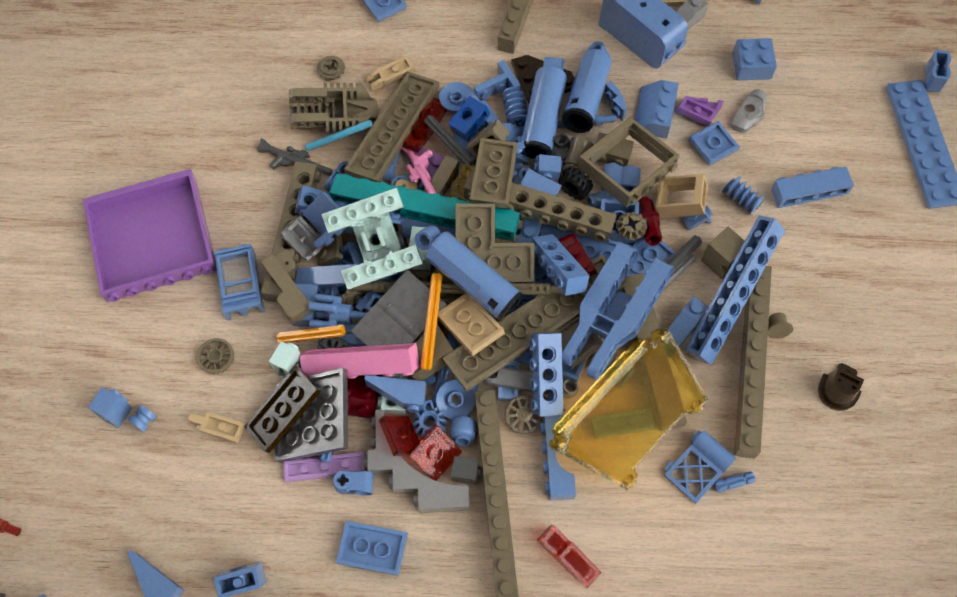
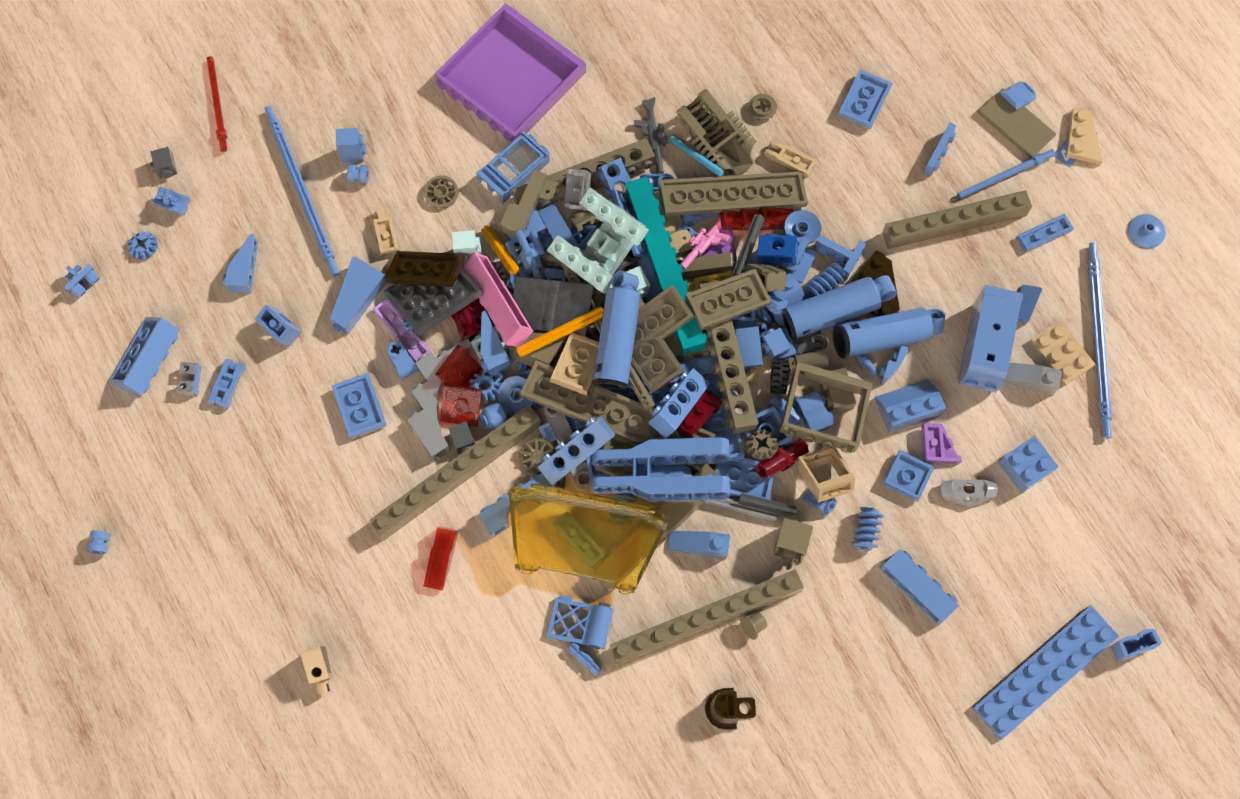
camera: 55 degrees right, 5 degrees up
medium blue bracket [303,192,345,249] -> none
medium blue brick [685,215,785,365] -> none
none -> medium blue axle [265,106,339,277]
none -> medium blue slope [330,256,386,334]

